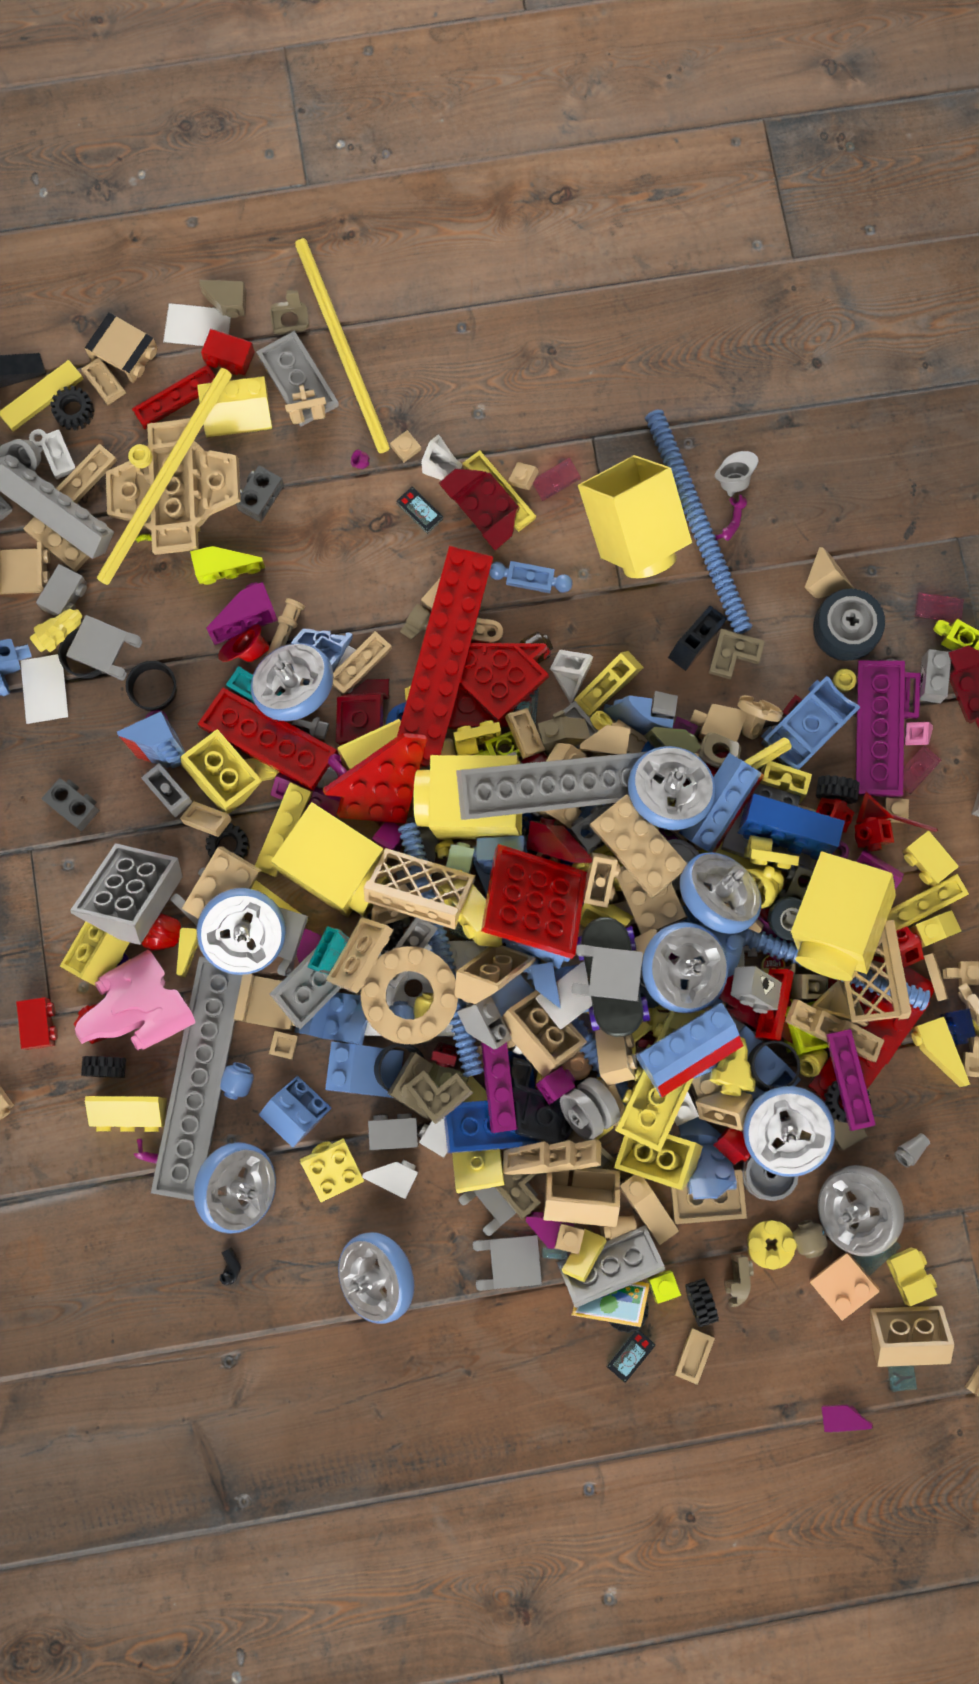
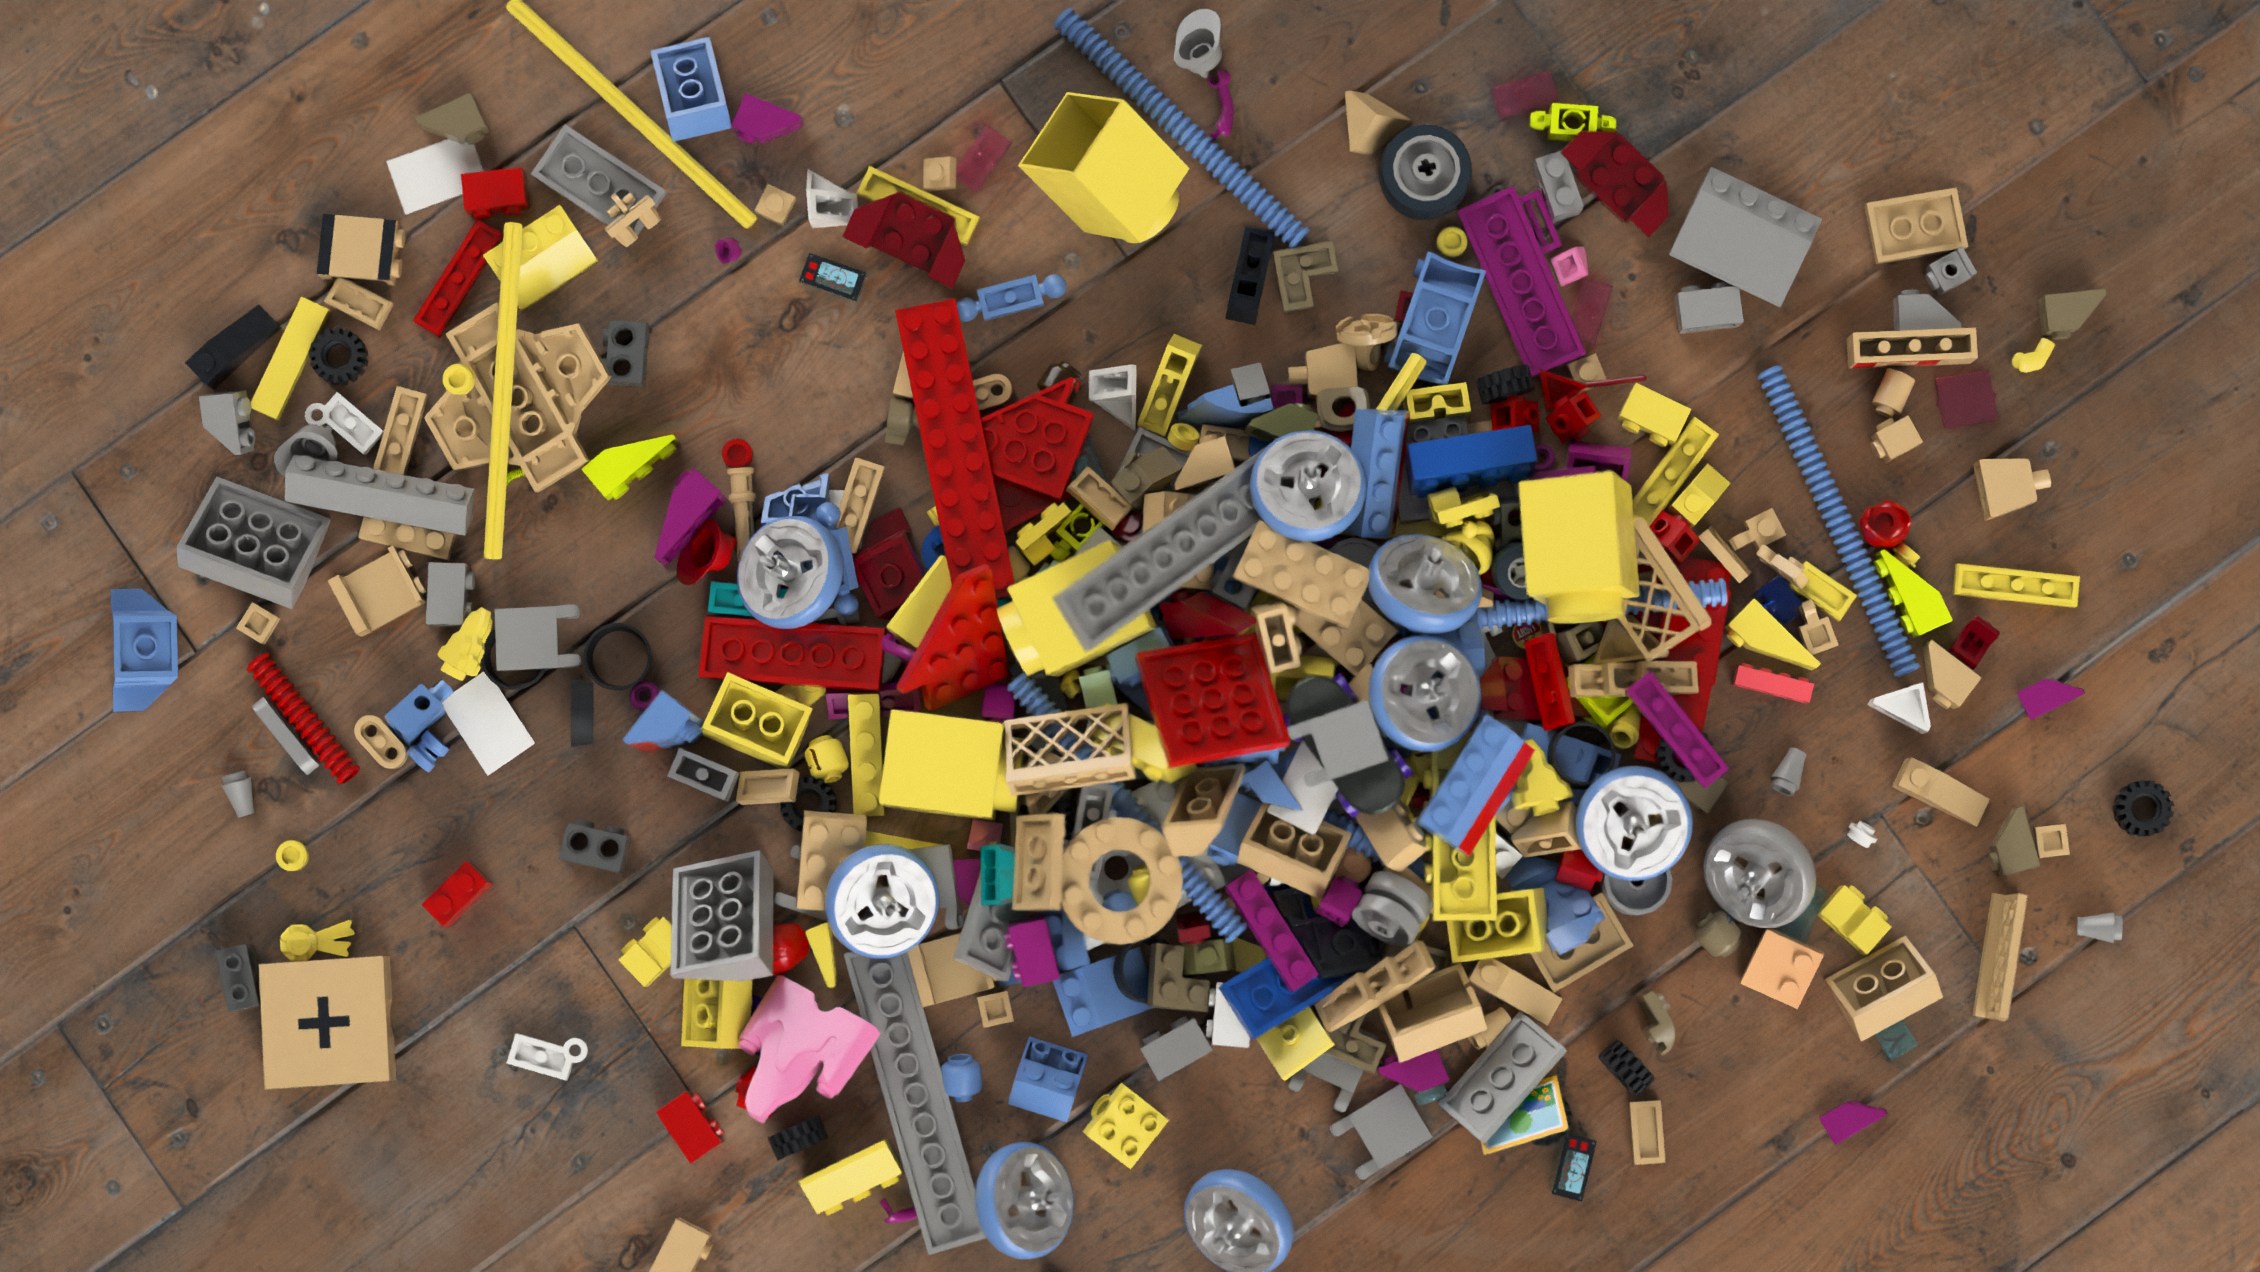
camera: 20 degrees left, 5 degrees up
dark tan piece [270,290,309,334] -> none
white slope [362,1160,419,1199] -> none
dark tan plate [405,1070,473,1124] -> none
light grey slope [457,995,512,1049] -> none
tan plate [555,1224,585,1254] -> none
light yellow tile [562,1229,607,1282] -> none
neon yellow brick [647,1270,681,1304] -> none
light grey brick [731,966,782,1013] -> none
light yellow plate [747,1220,797,1270] -> none
none -> black tyre [571,679,593,747]
none -> light yellow brick [619,916,672,987]
none -> medium blue slope [651,37,731,142]
none -> red tile [722,438,753,468]
none -> magenta slope [731,93,804,145]
none -> light yellow head [804,735,849,783]
none -> medium blue plate [816,502,859,617]
none -> bright pink slope [967,819,1003,851]
none -> magenta brick [1004,913,1060,988]
none -> coral piece [1732,663,1814,704]
none -> white plate [1847,821,1877,848]

